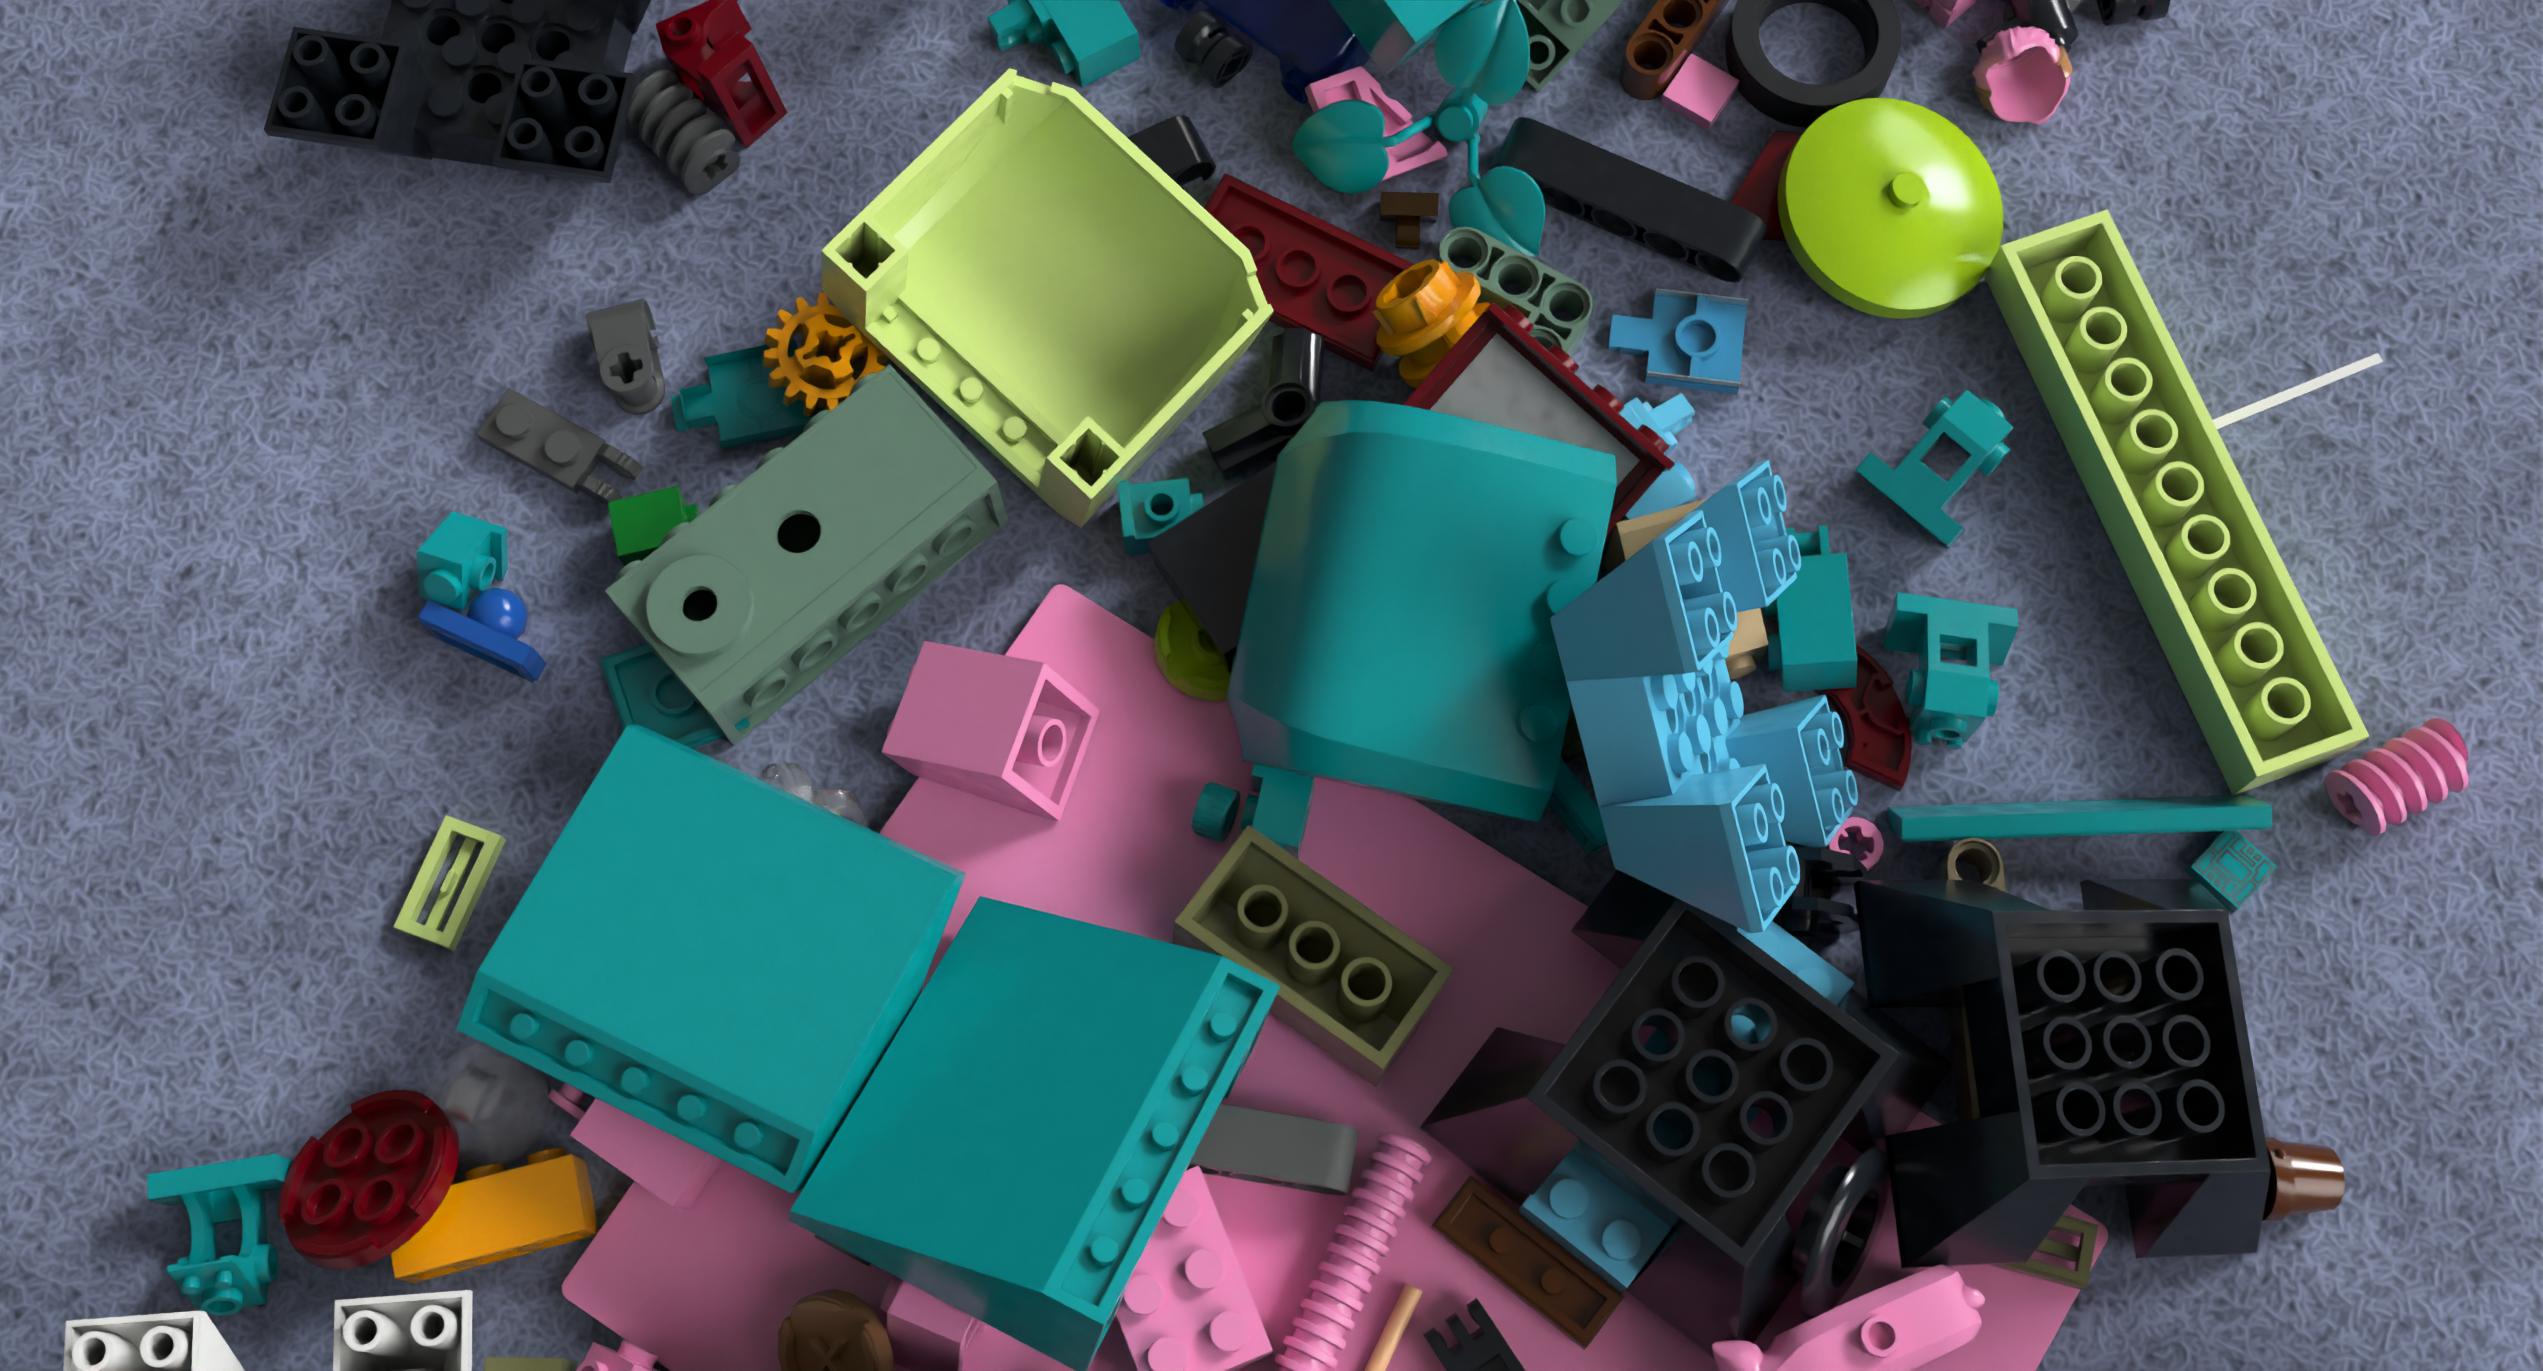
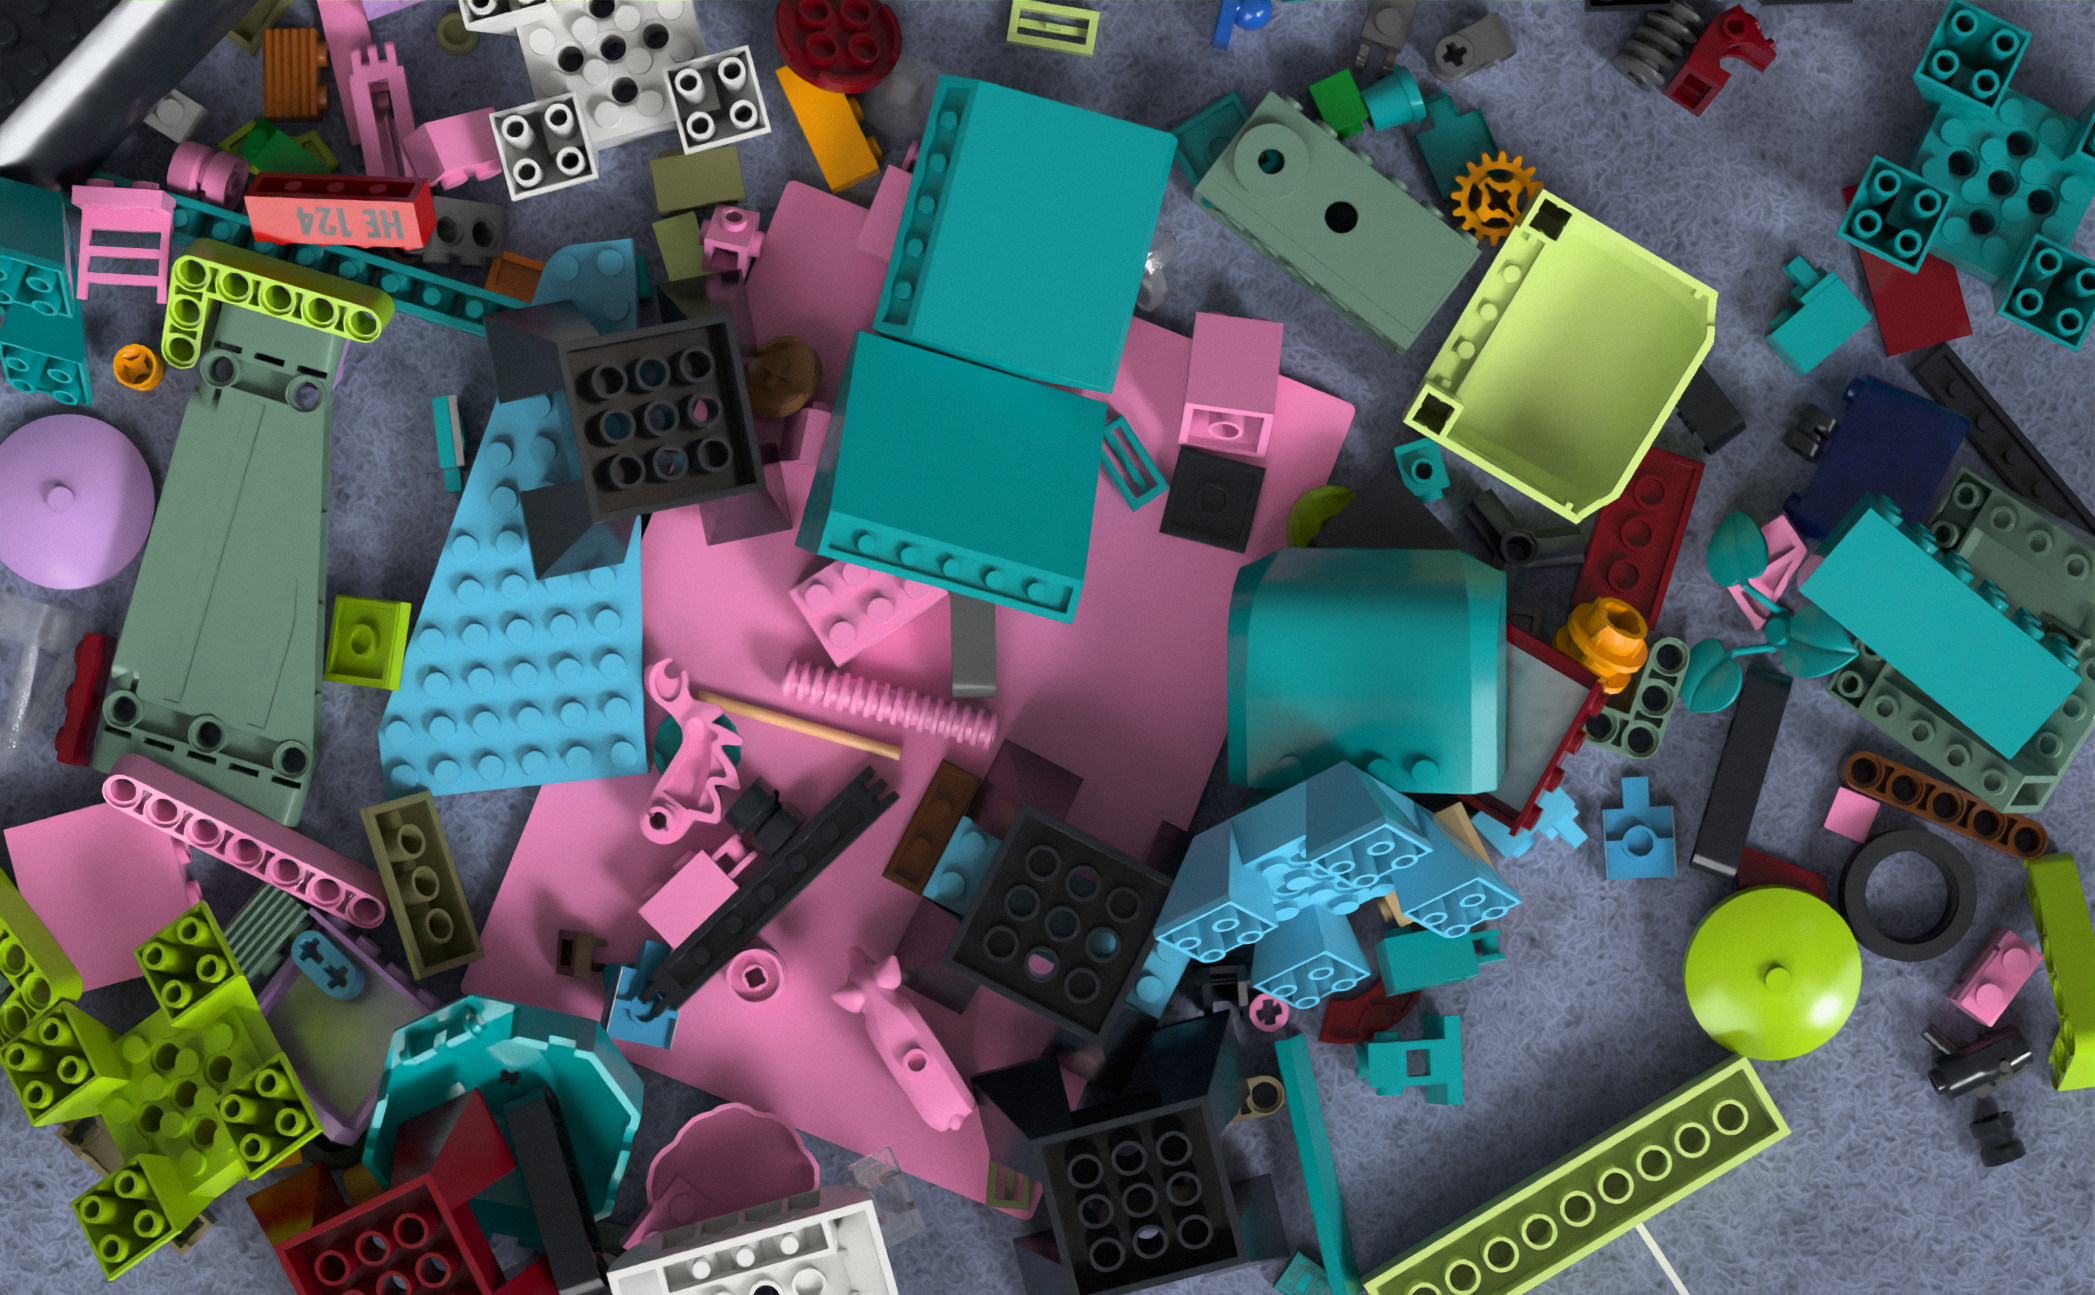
camera: 70 degrees right, 15 degrees up
olive slope [1173,825,1455,1087] -> none
teal axle [1191,782,1240,843] -> none
teal brick [1240,763,1315,859] -> none
dark brown tile [1379,192,1439,249] -> none
black wheel [1791,1147,1890,1318] -> none
teal tile [1855,390,2013,548] -> none
bright pink hair [1972,26,2073,125] -> none
none -> teal tile [1100,414,1170,512]
none -> black tile [1159,447,1266,554]
none -> teal piece [1359,64,1426,132]

